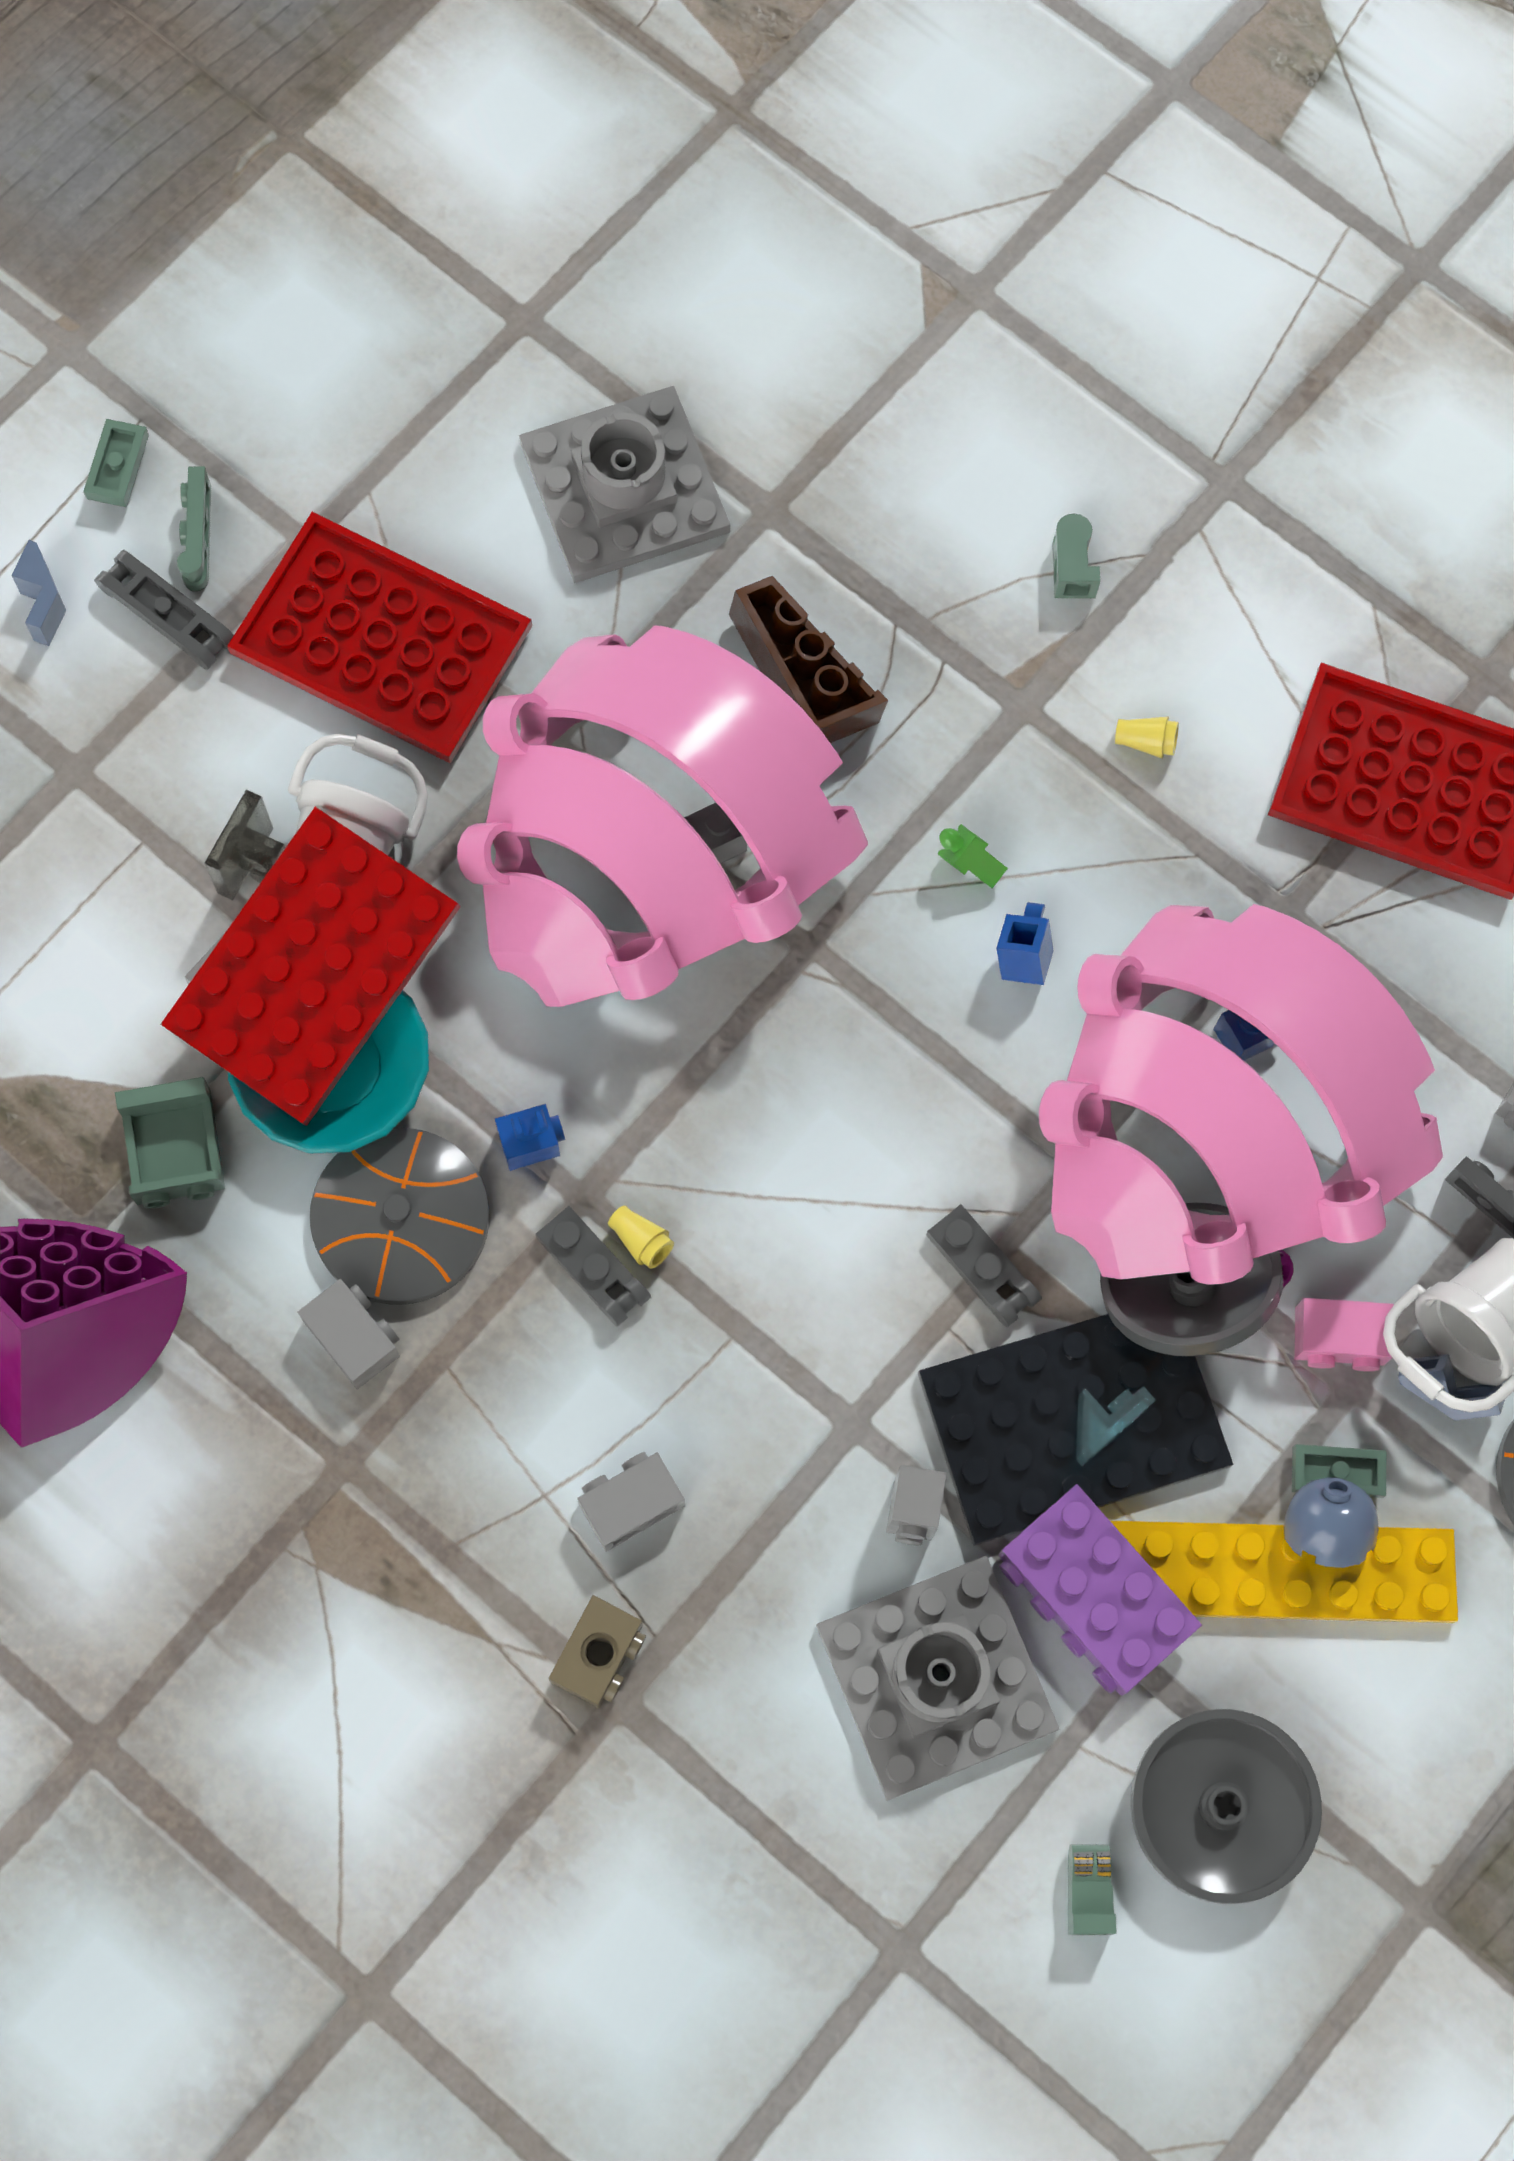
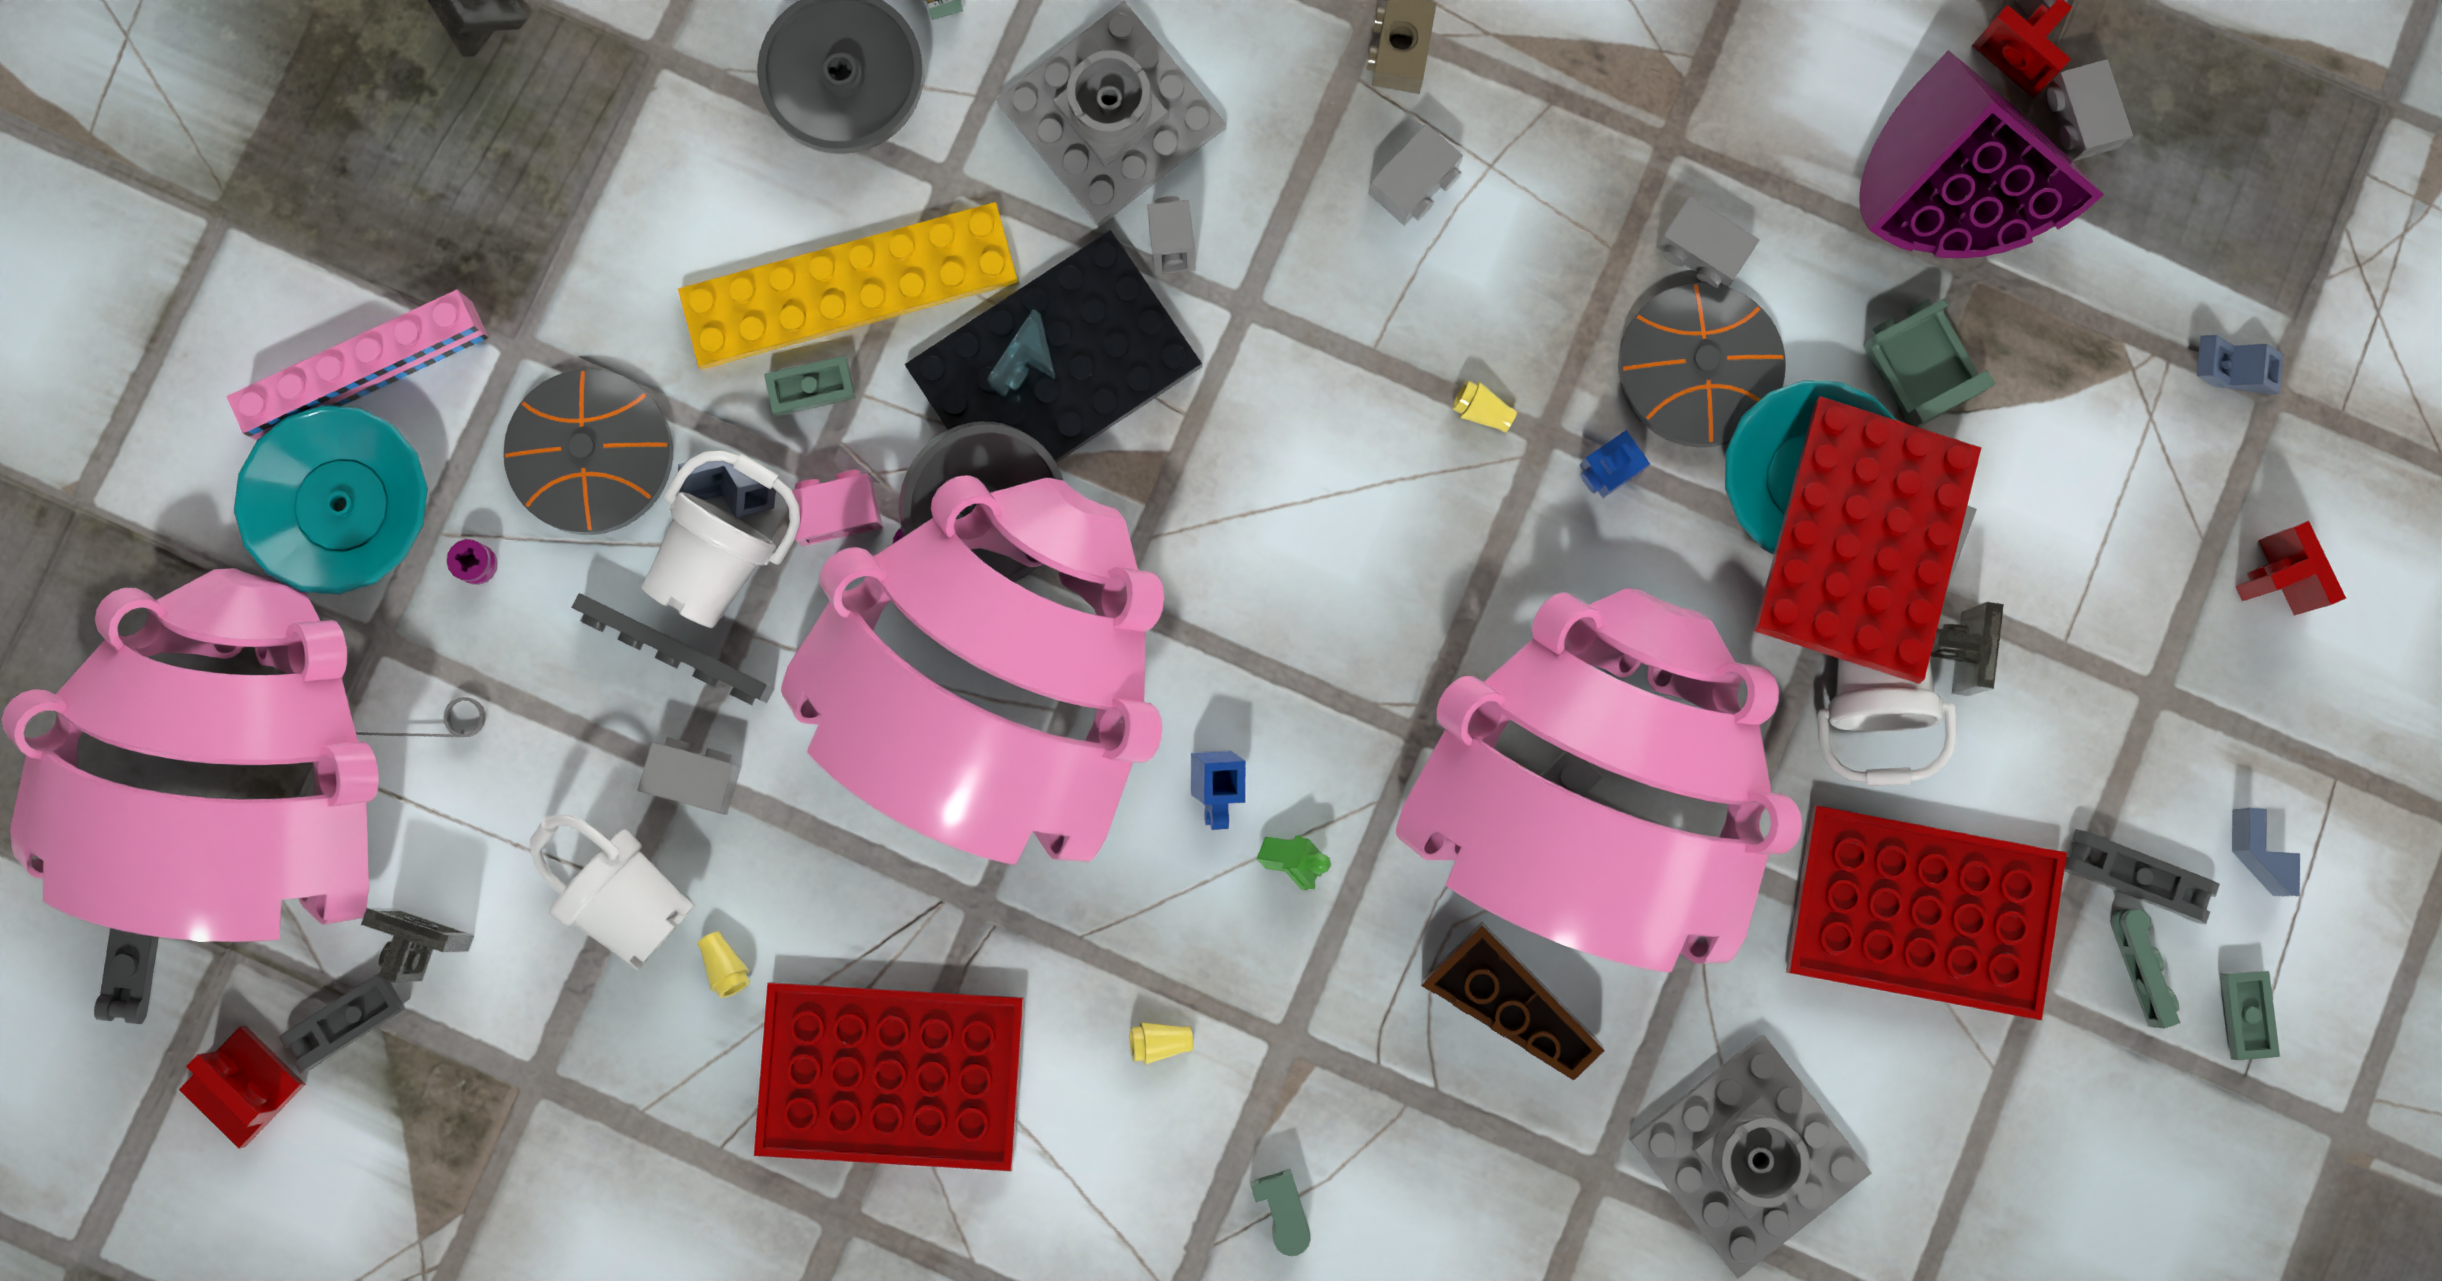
camera: 165 degrees right, 10 degrees up
dark grey plate [535,1206,651,1327] -> none
dark grey plate [926,1204,1042,1327] -> none
medium lavender bracket [998,1484,1202,1696] -> none
sand blue cylinder [1284,1478,1378,1568] -> none

